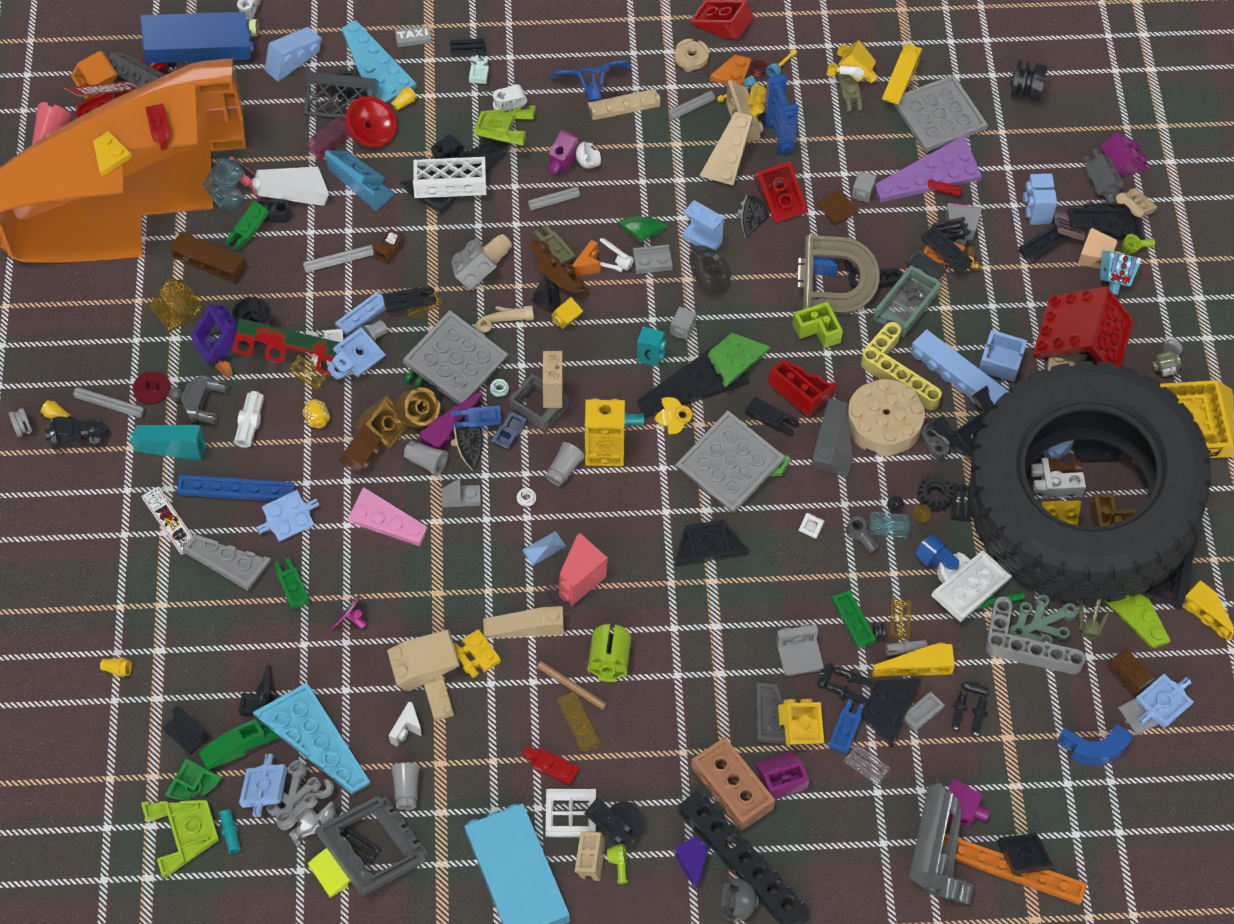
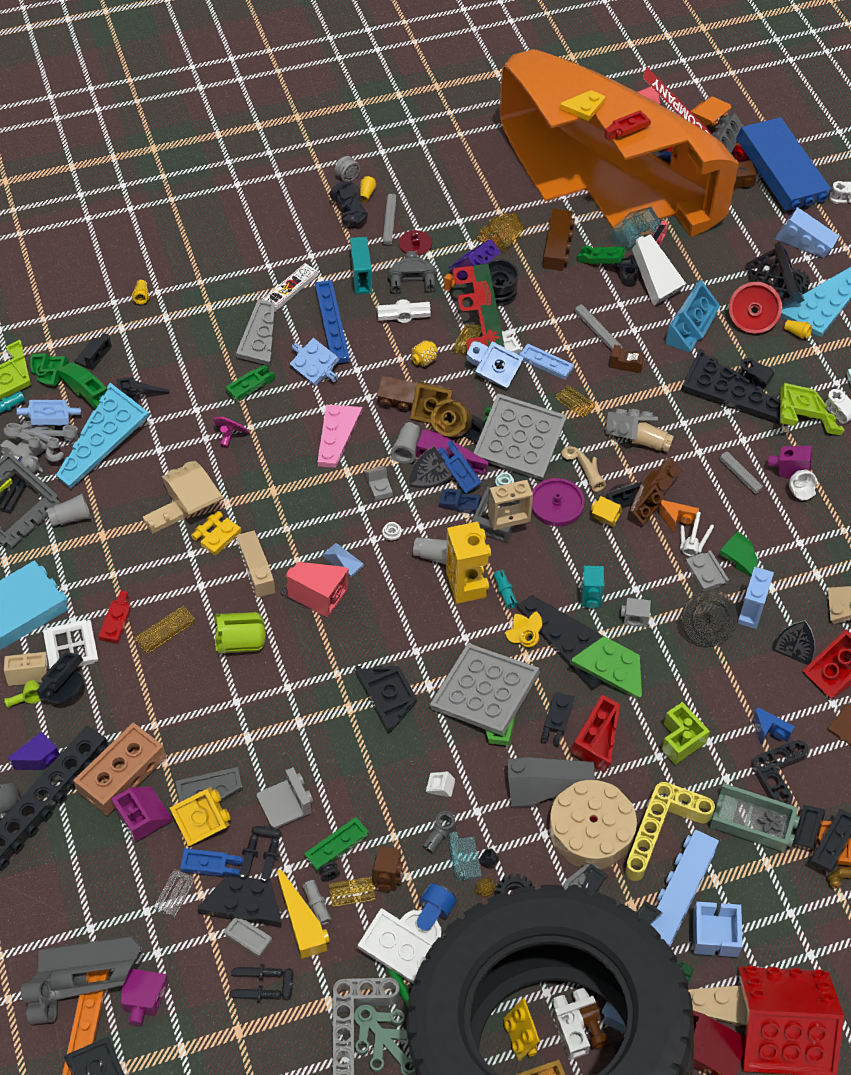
camera: 75 degrees right, 5 degrees down
yellowish green tile [249,19,260,37] -> none
clear pink beam [305,116,351,160] -> none
light grey bush [363,320,388,342] -> none
black hinge [382,287,437,313] -> none
white slope [389,702,422,746] -> none
white fence [413,157,486,198] -> none
olive hinge [533,224,576,264] -> none
medium nougat bar [537,661,607,710] -> none
dark tan piece [797,235,880,314] -> none
none -> reddish brown brick [374,845,403,892]
none -> magenta piece [531,478,585,527]

